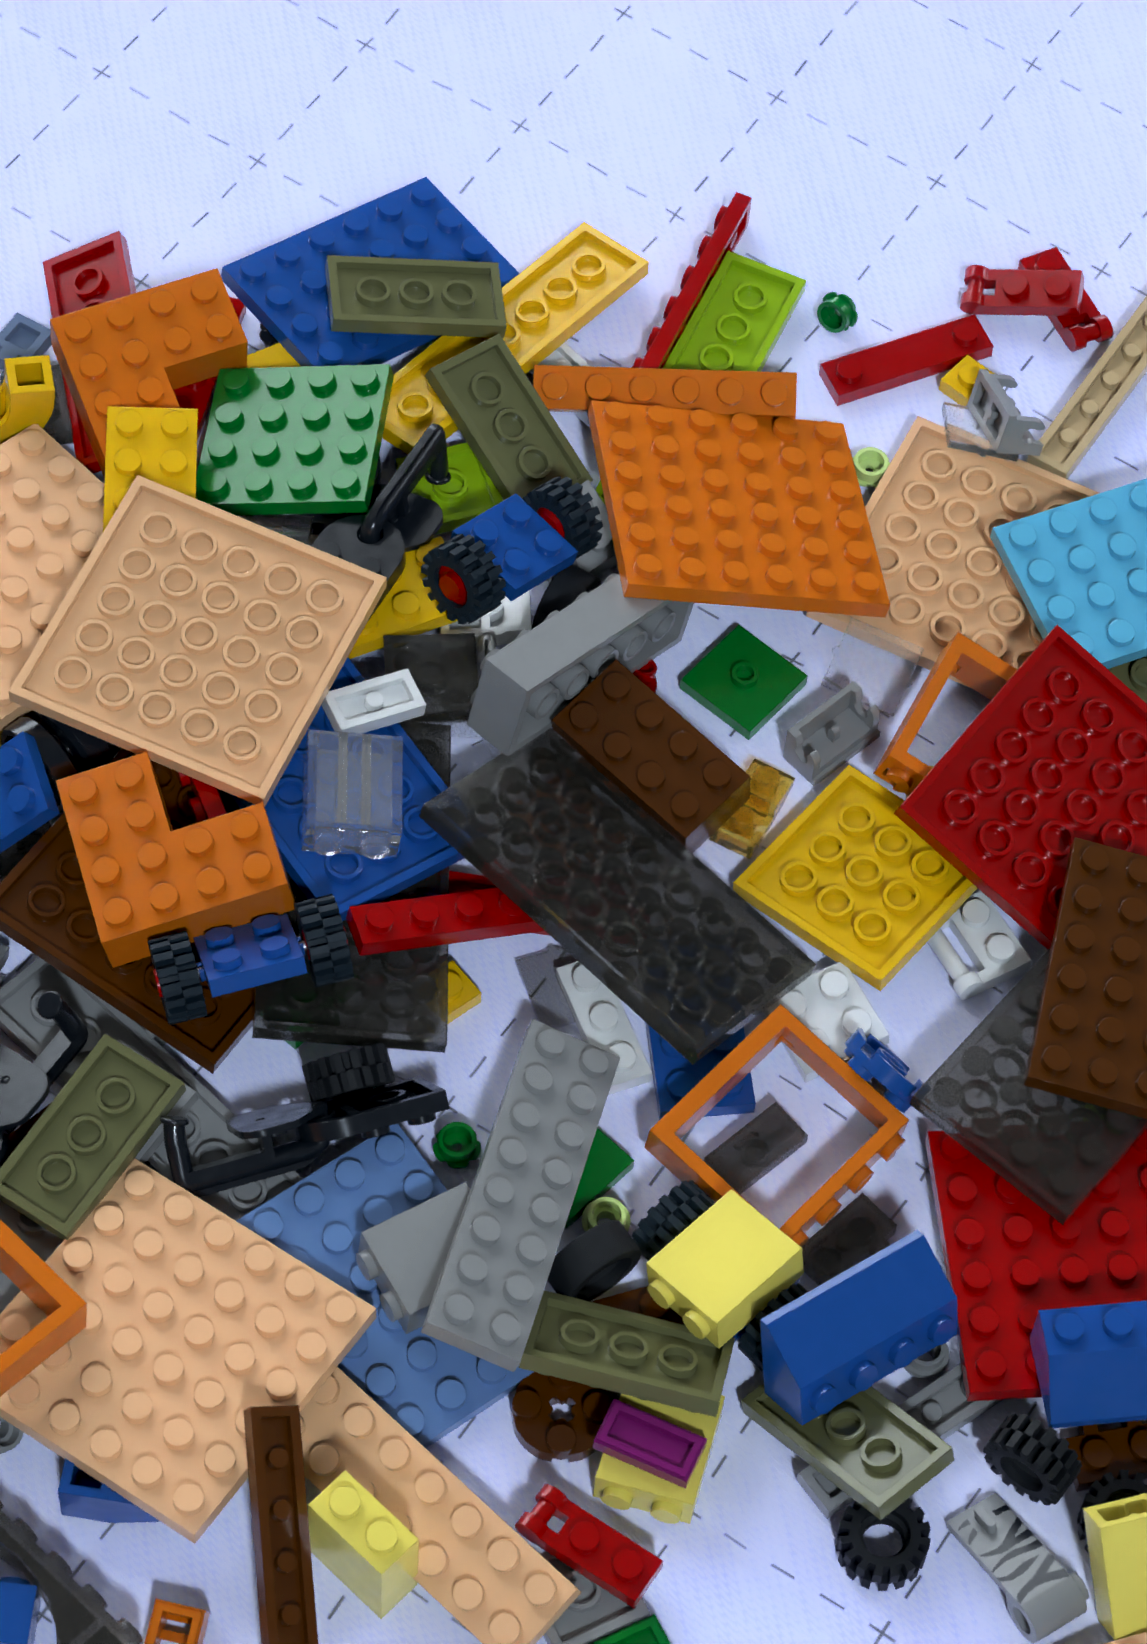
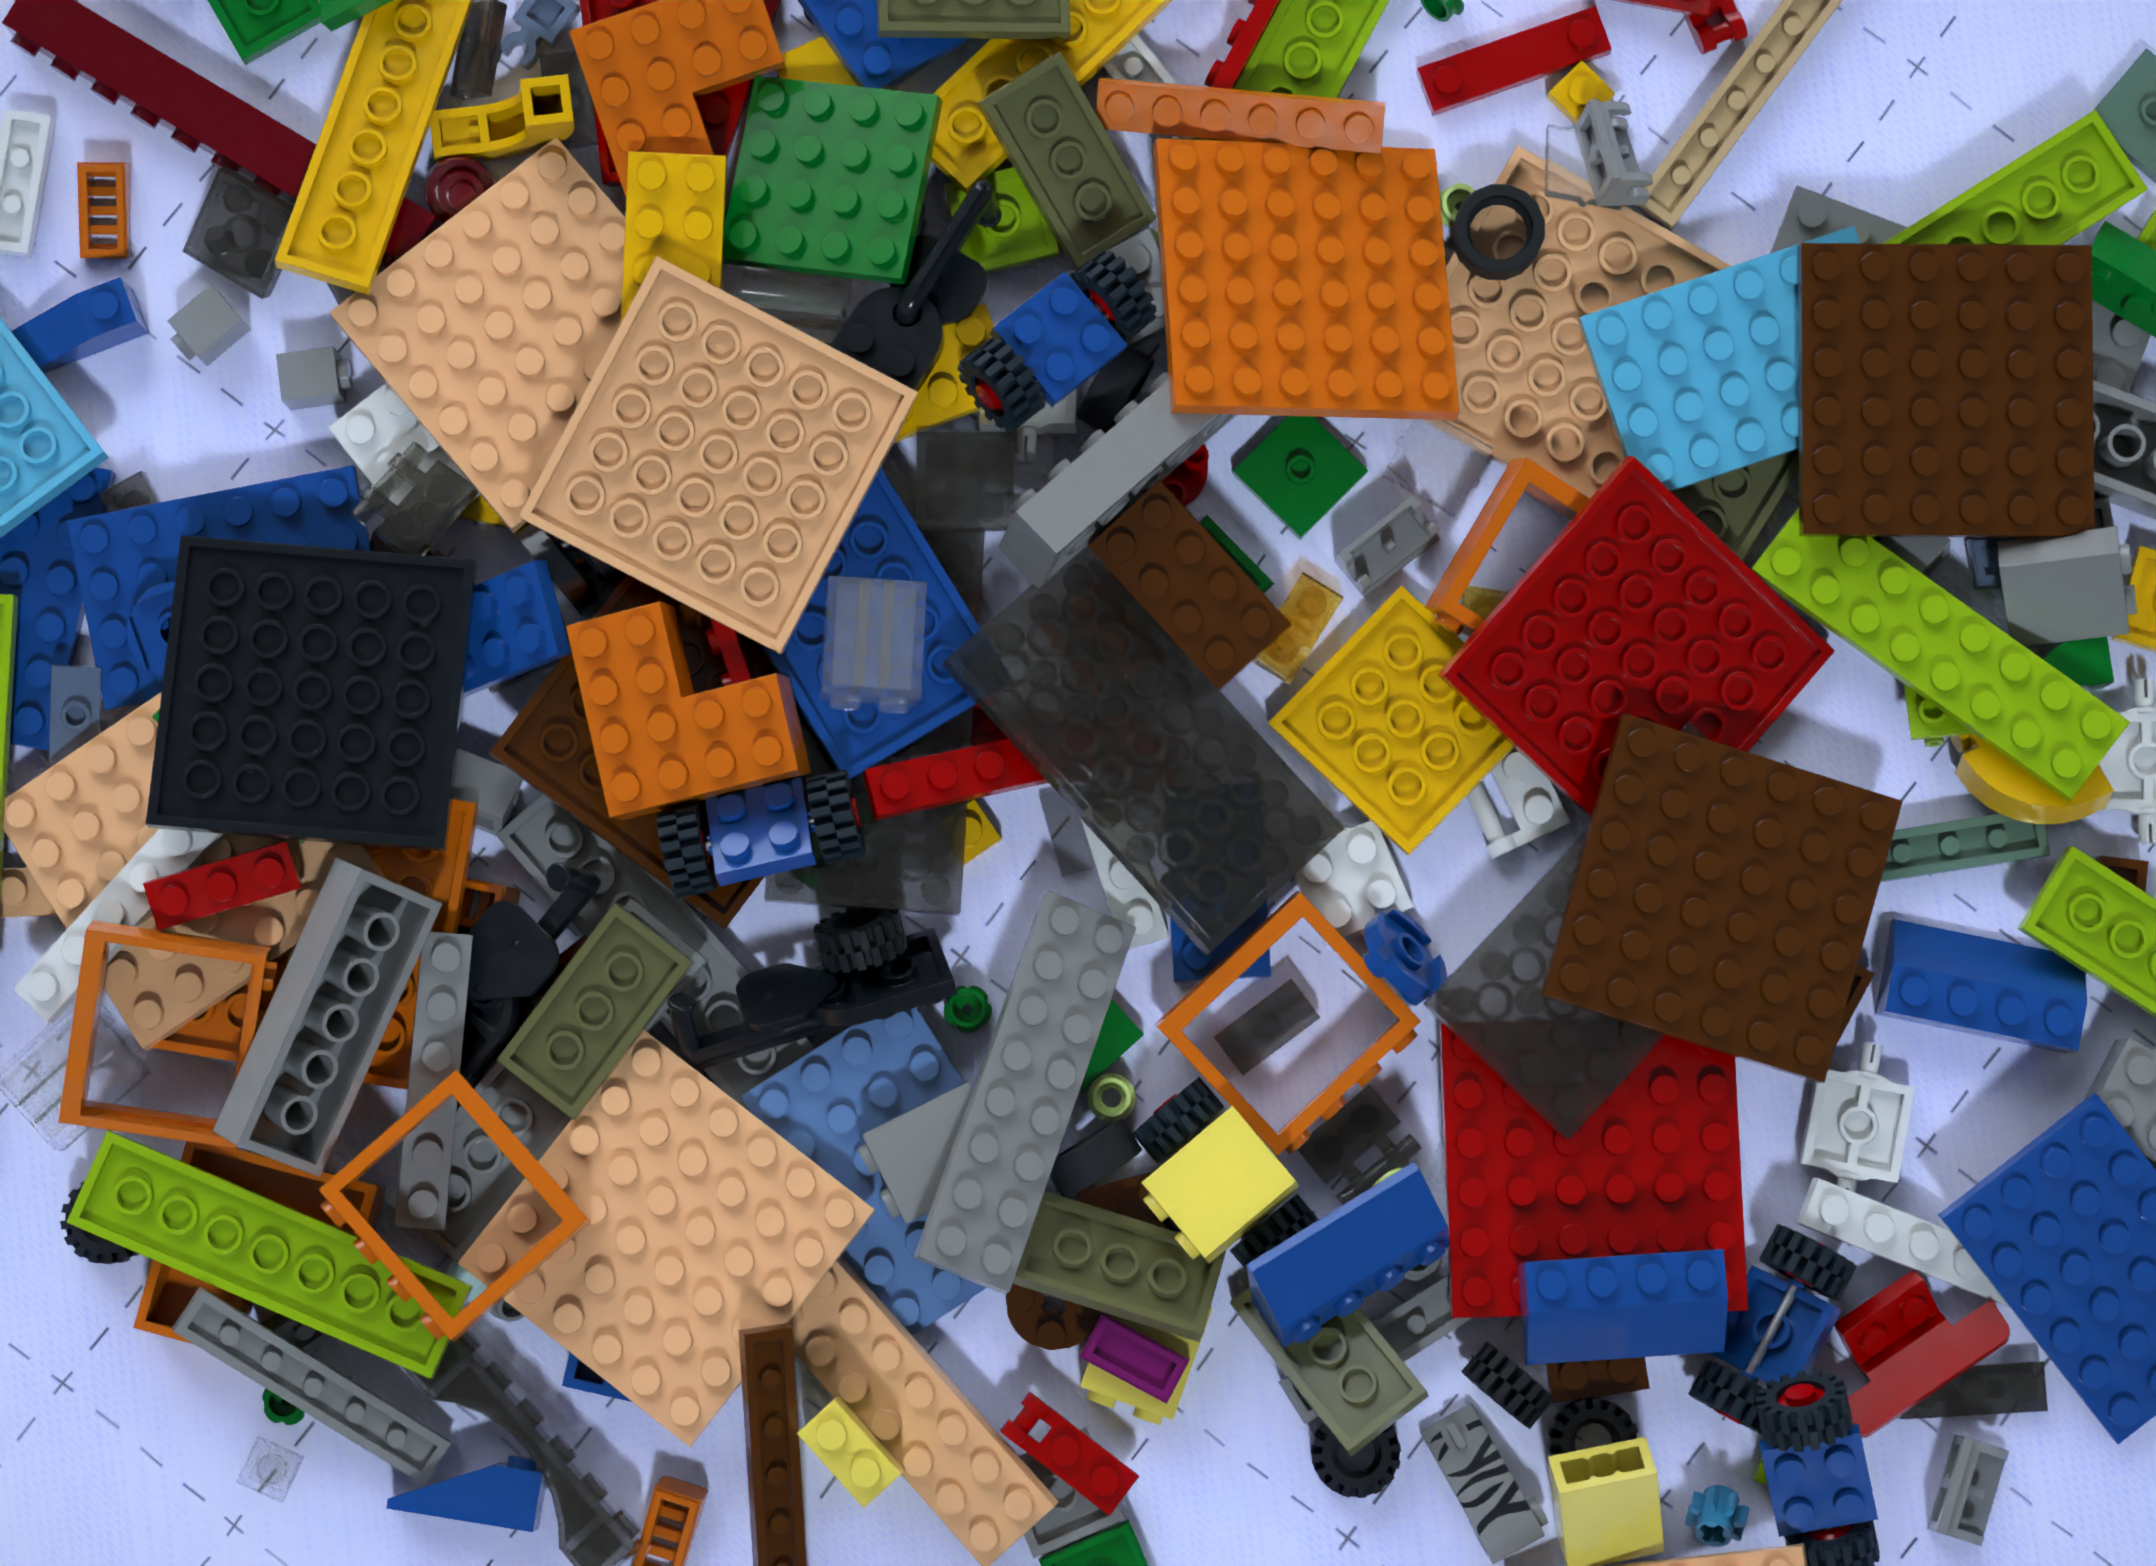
camera: 10 degrees right, 25 degrees up
white plate [322,668,426,740] -> none
none -> black tyre [1452,184,1545,280]

